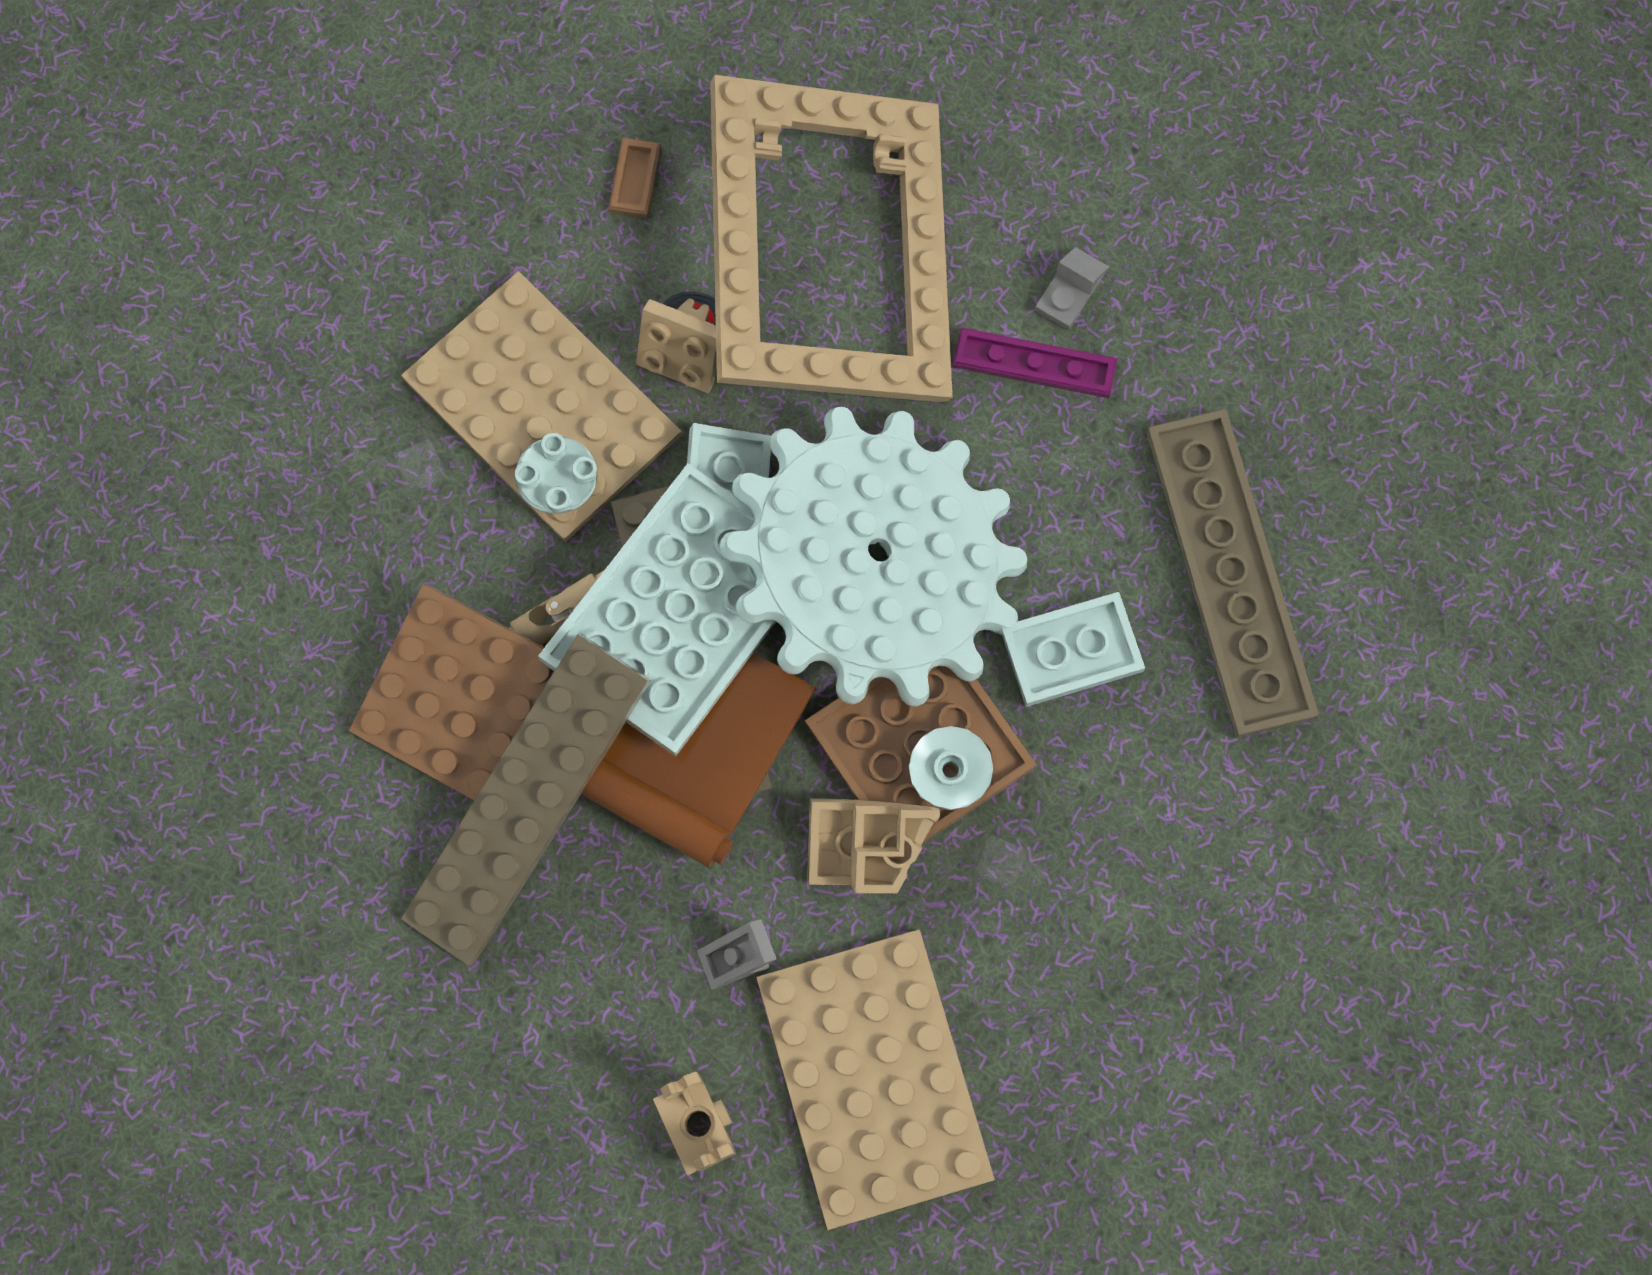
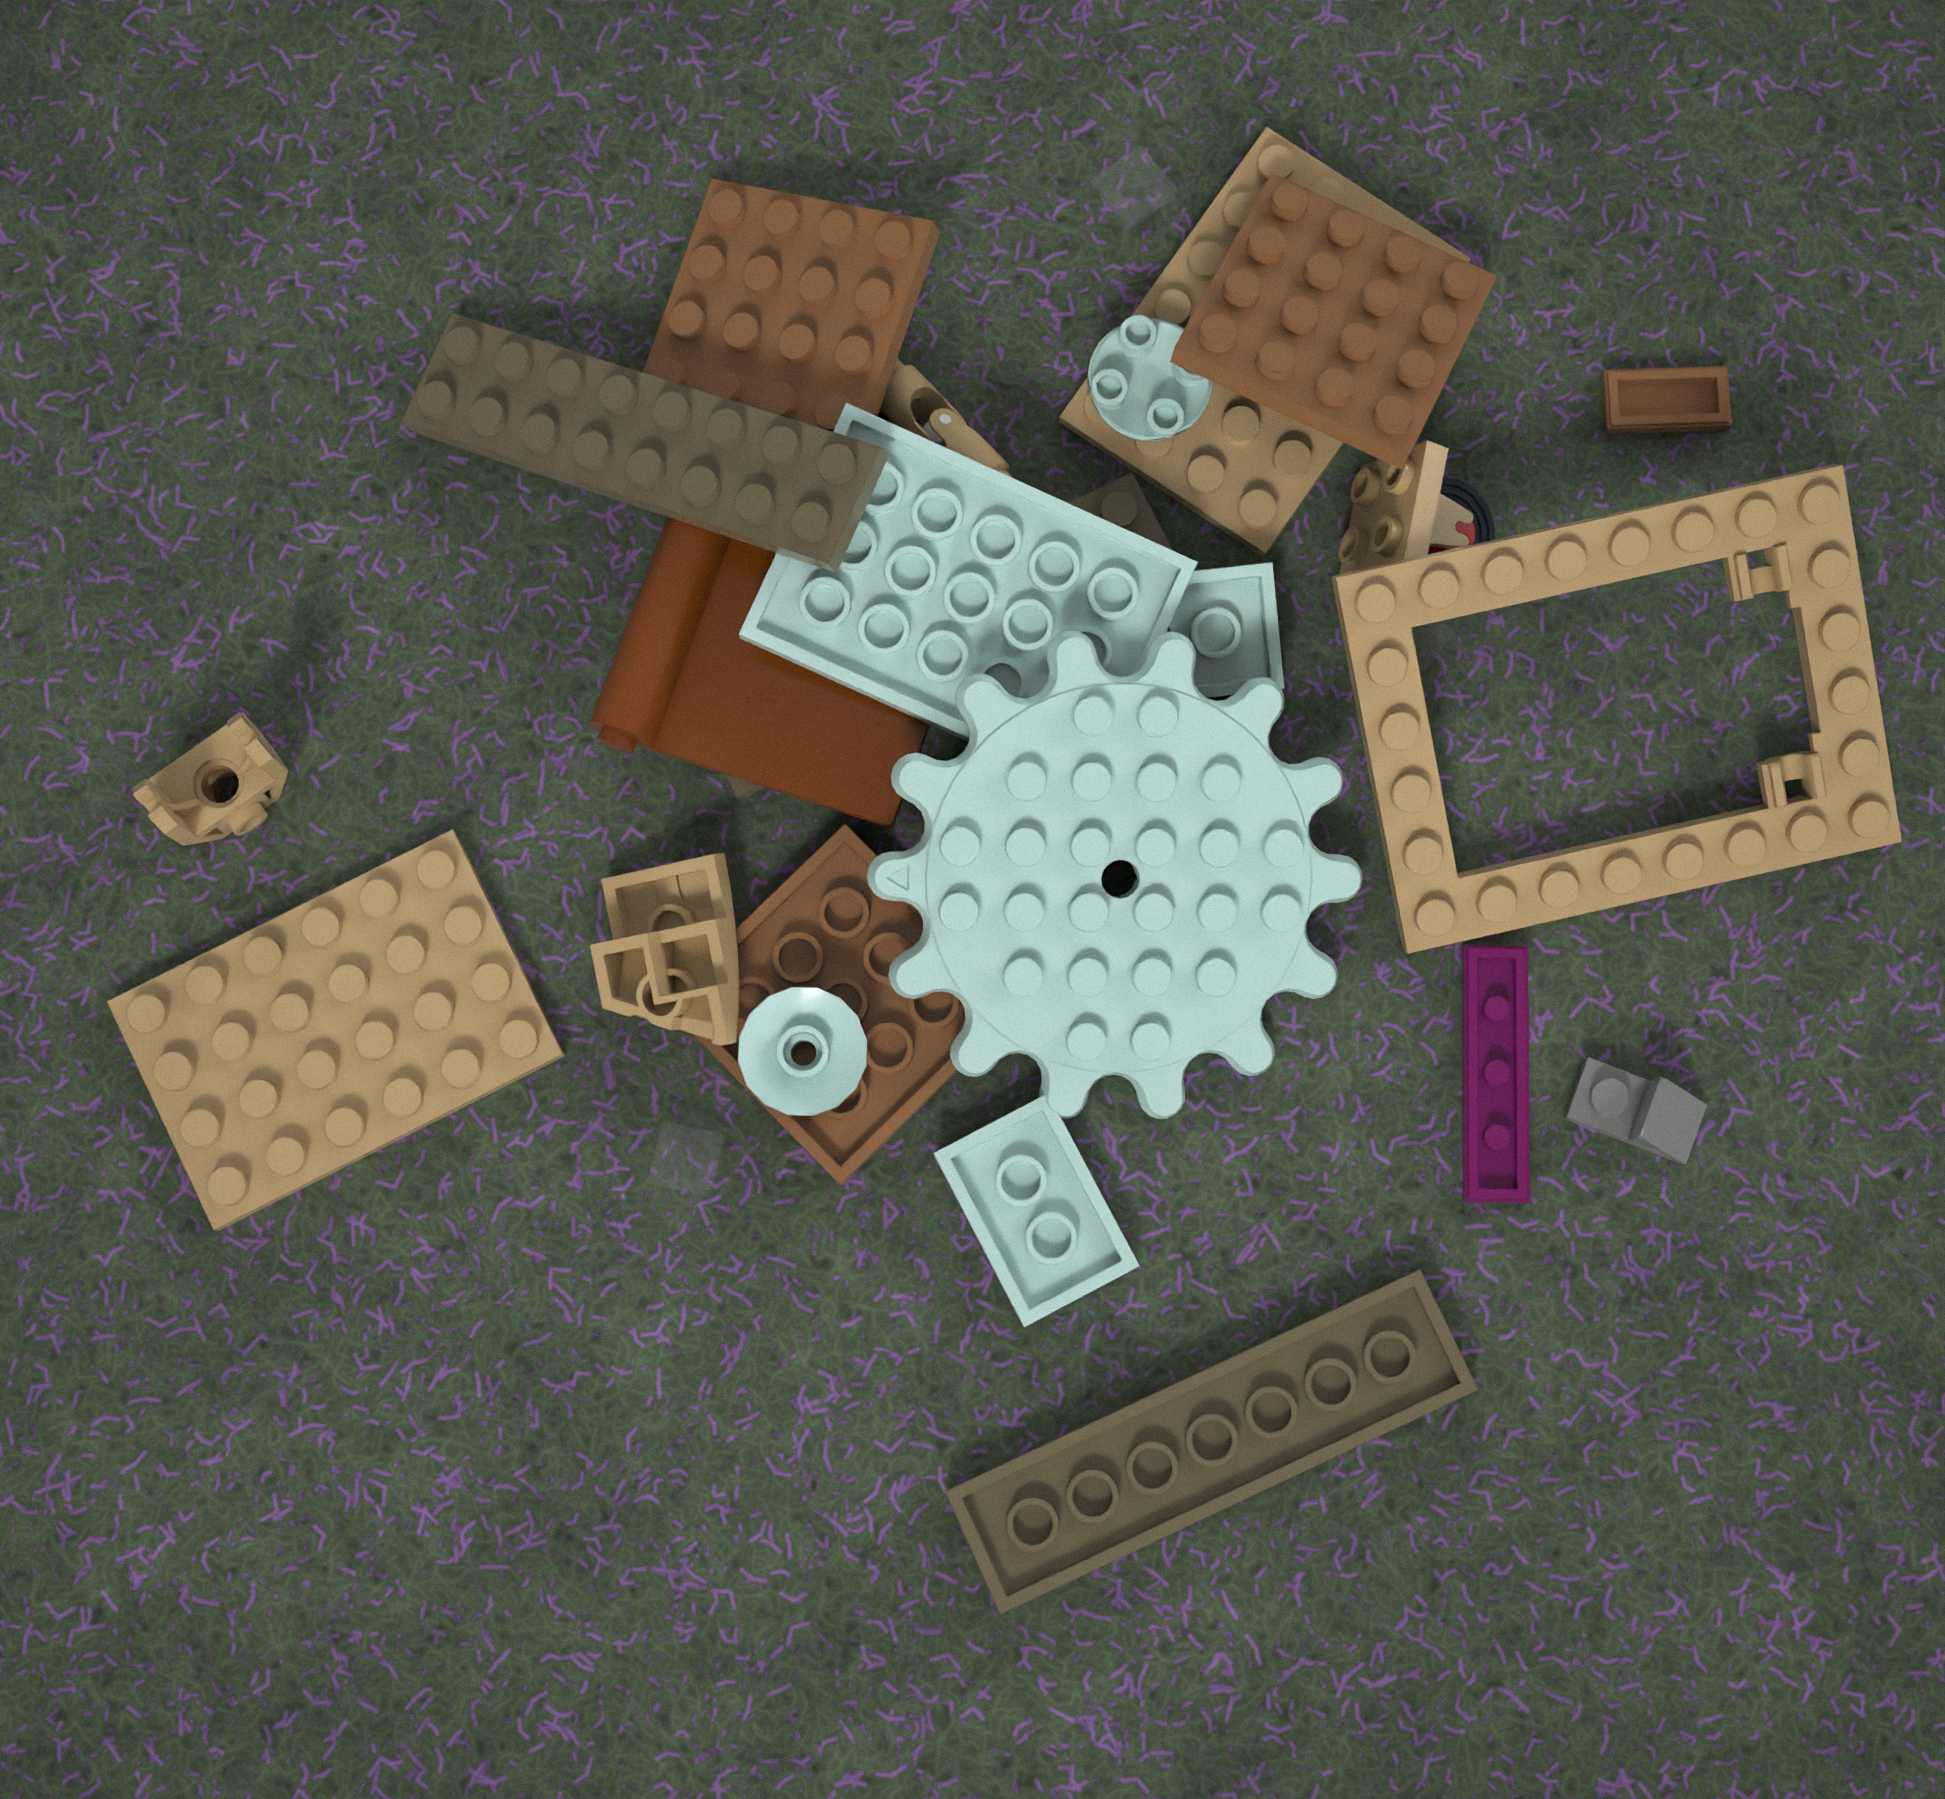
camera: 80 degrees right, 5 degrees up
light grey slope [697,919,776,990] -> none
none -> medium nougat plate [1170,172,1497,470]

